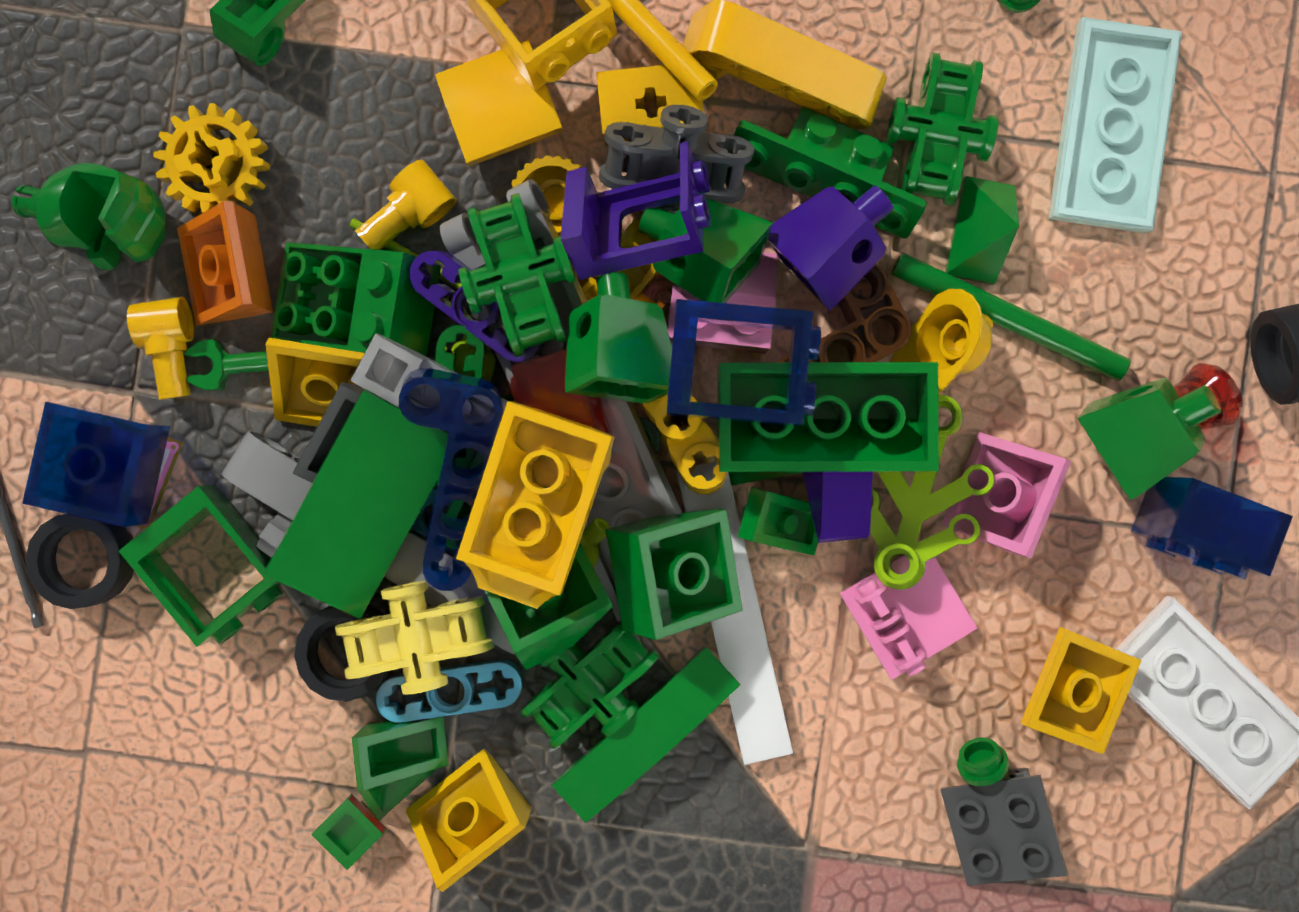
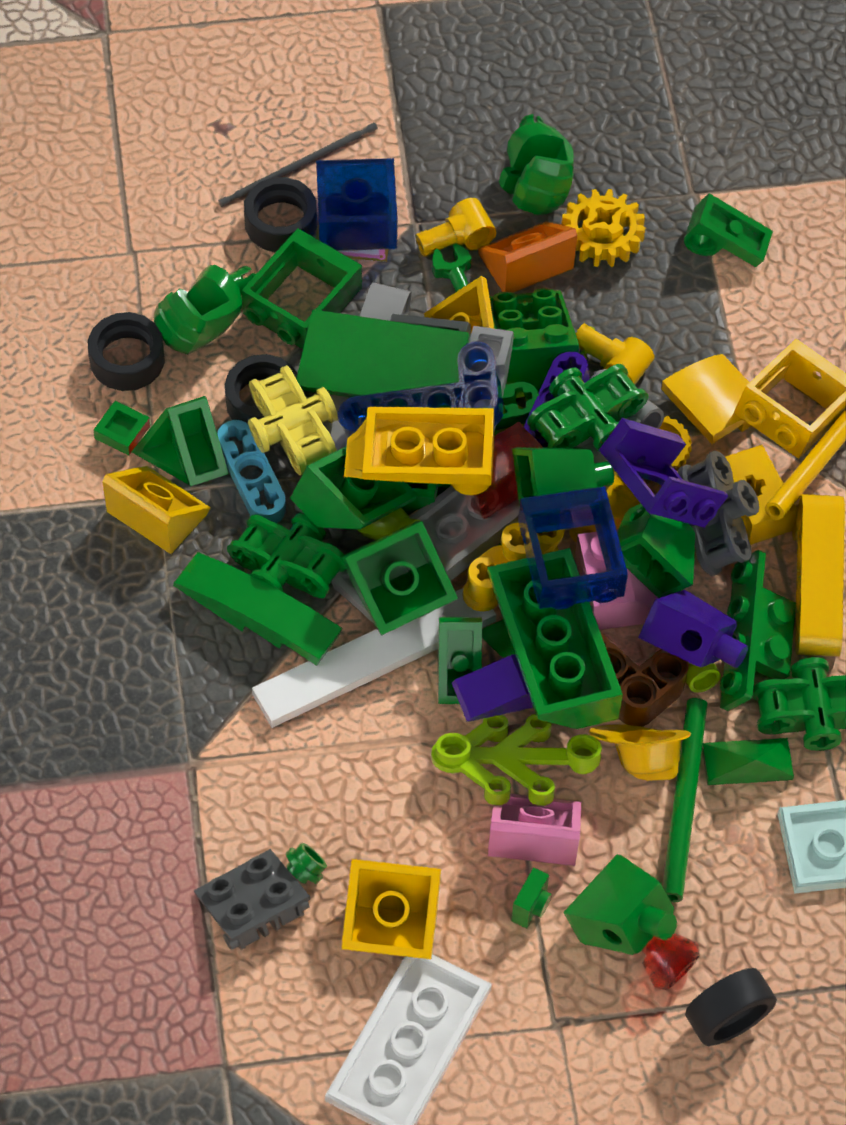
camera: 75 degrees right, 30 degrees down
bright pink hinge [839,555,978,680] -> none
clear blue brick [1131,477,1293,580] -> none
none -> black tyre [87,312,165,391]
none -> green piece [154,265,256,355]
none -> green plate [511,867,552,929]

